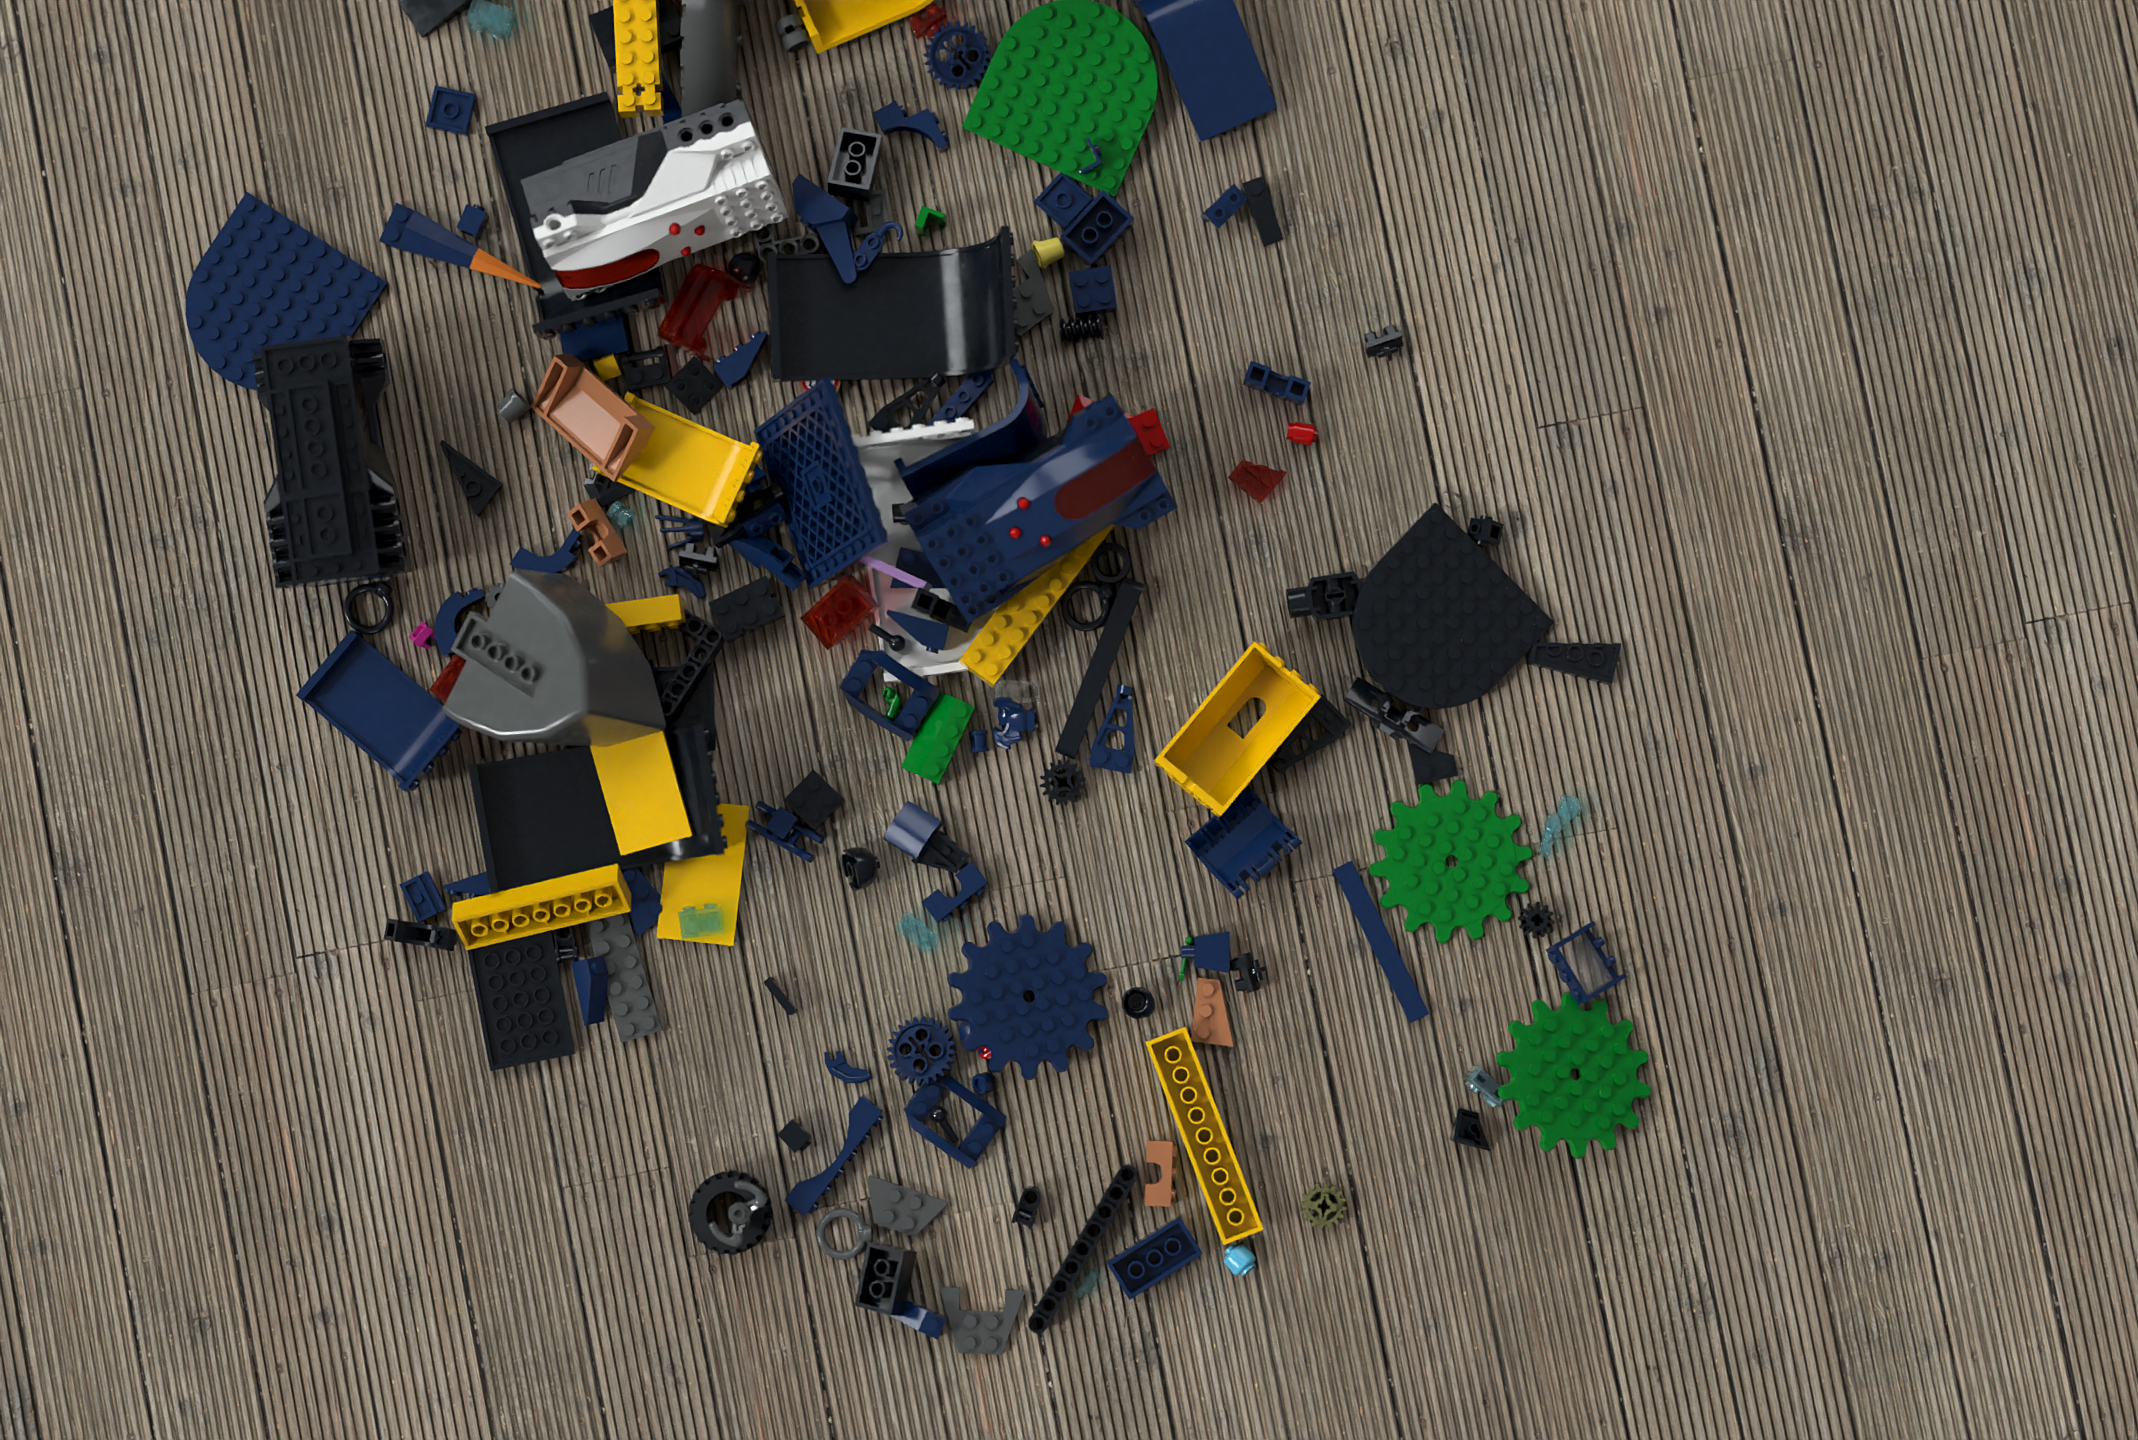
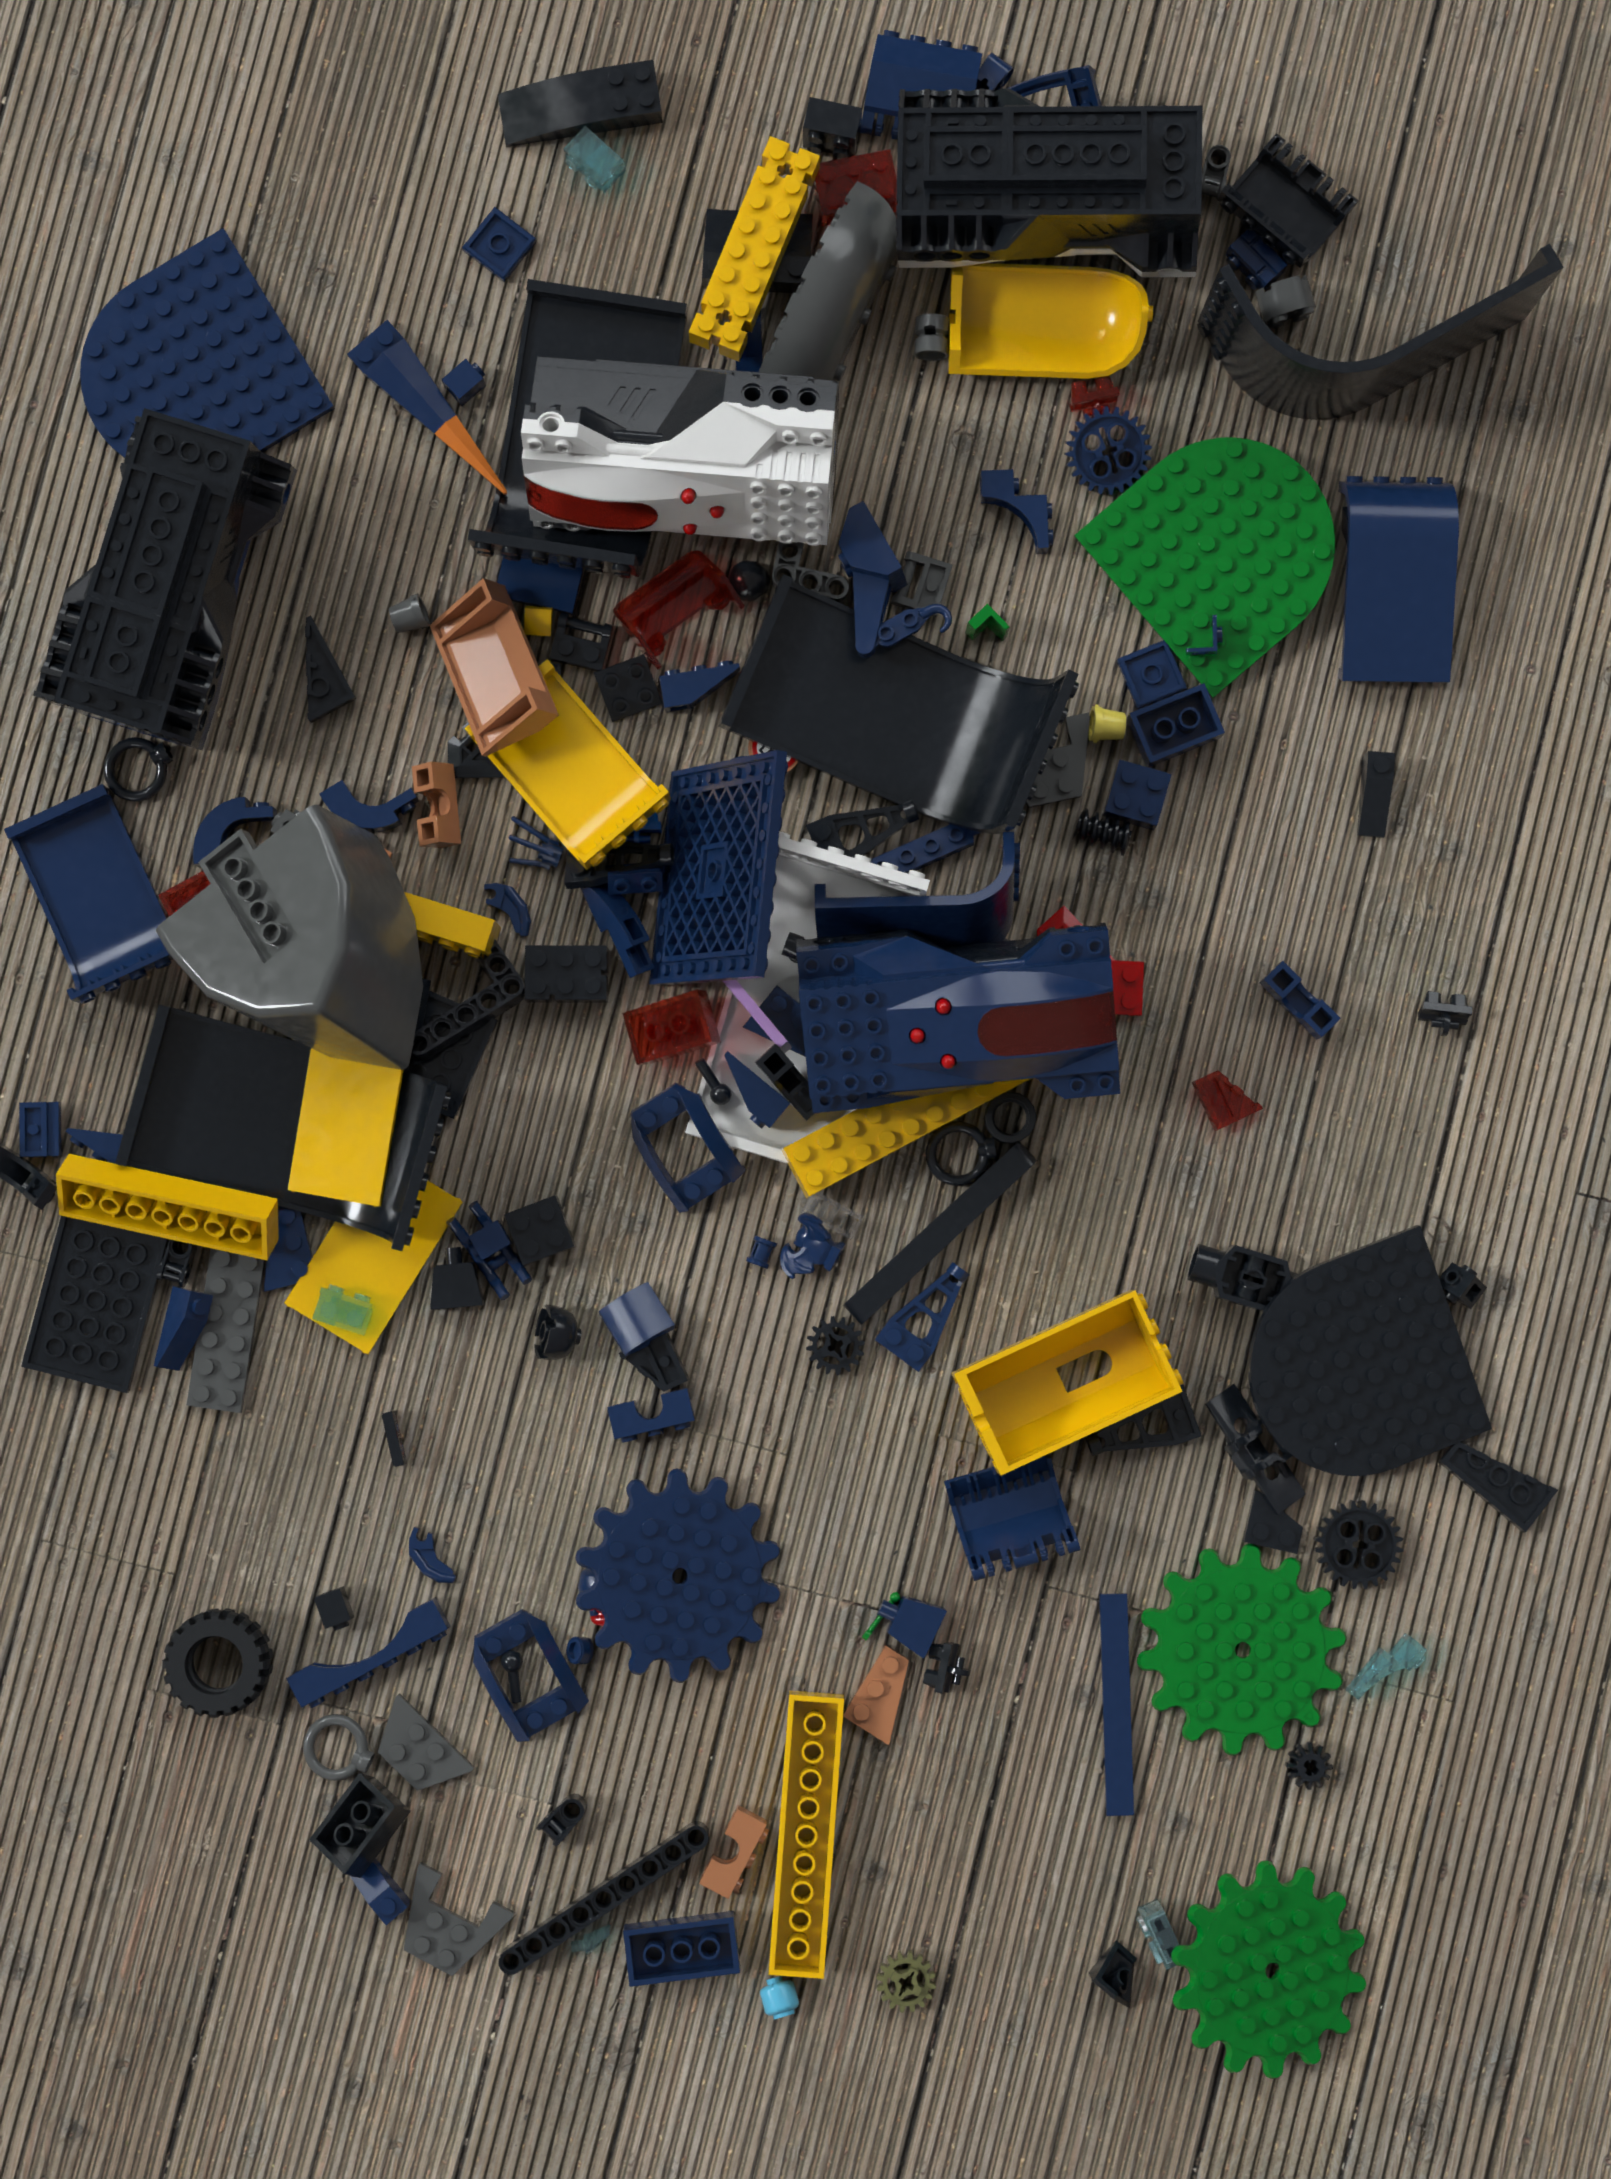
camera: 20 degrees right, 0 degrees up
dark pink tile [409,621,436,649] -> none
clear light blue wheel [606,500,636,529] -> none
black hips [678,543,718,579] -> none
dark grey piece [709,1181,767,1247] -> none
black brick [827,127,883,202] -> none
green arm [882,687,902,719] -> none
dark blue gear [887,1016,957,1087] -> none
clear light blue bracket [895,911,940,954] -> none
green slope [901,691,976,785] -> none
black hair [1122,987,1155,1020] -> none
dark blue bracket [1201,184,1248,228] -> none
red brick [1286,422,1318,446] -> none
window [1545,921,1627,1005] -> none
none -> black torso [430,1247,485,1310]
none -> black gear [1313,1500,1404,1589]

